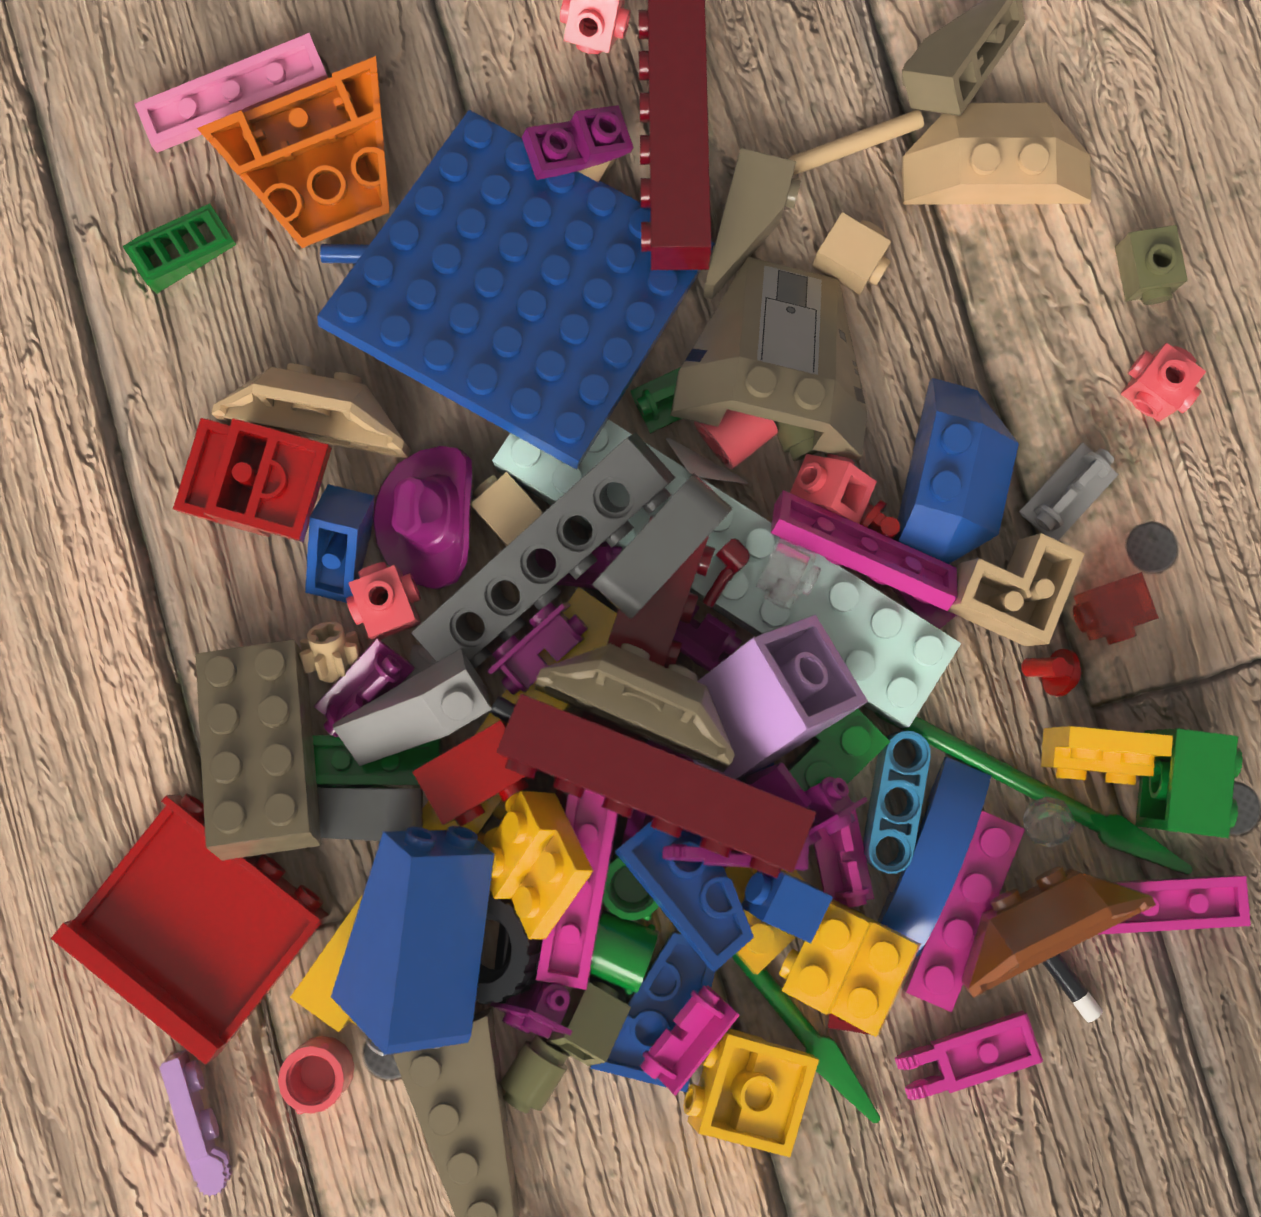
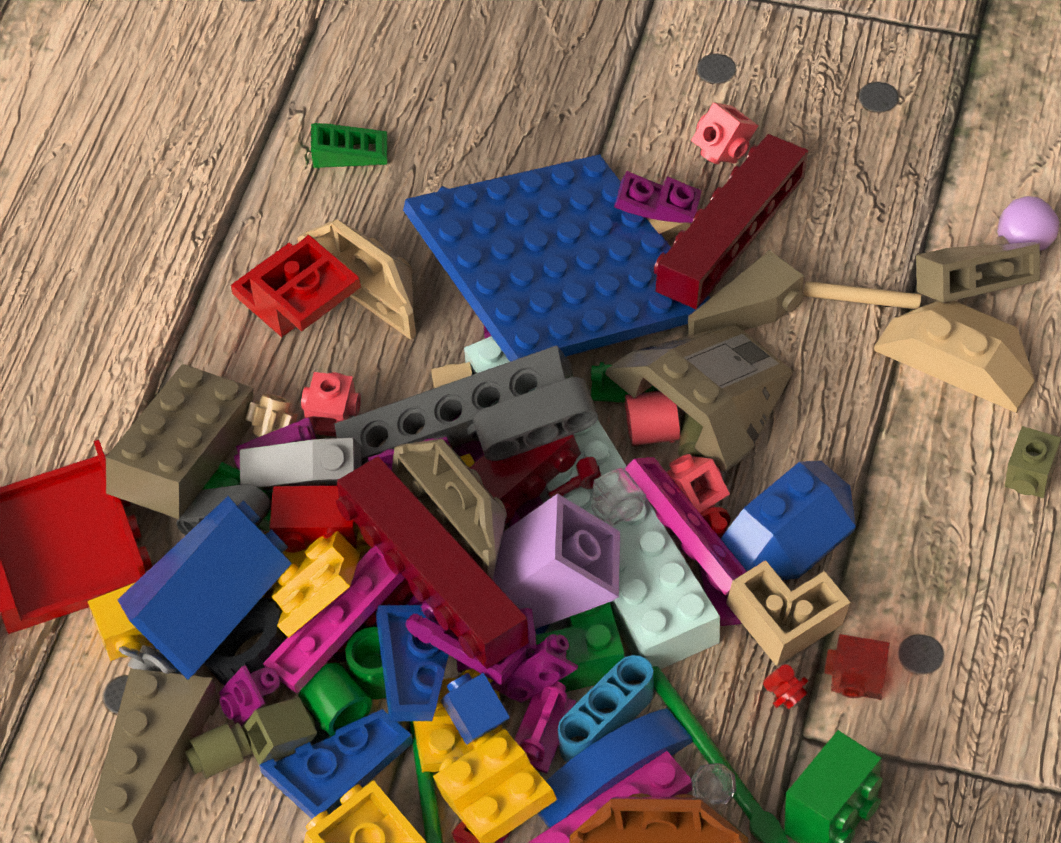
camera: 35 degrees right, 30 degrees down
bright pink plate [134,33,328,153] -> none
orange wedge [197,56,390,248] -> none
coral piece [278,1036,355,1114] -> none
blue slope [305,484,375,603] -> none
magenta hat [373,446,472,589] -> none
dark pink hinge [640,985,740,1096] -> none
white sticker [666,438,748,484] -> none
tan brick [812,212,892,295] -> none
light grey hinge [1019,443,1119,541] -> none
yellow plate [1041,726,1173,785] -> none
coral brick [1121,343,1206,422] -> none

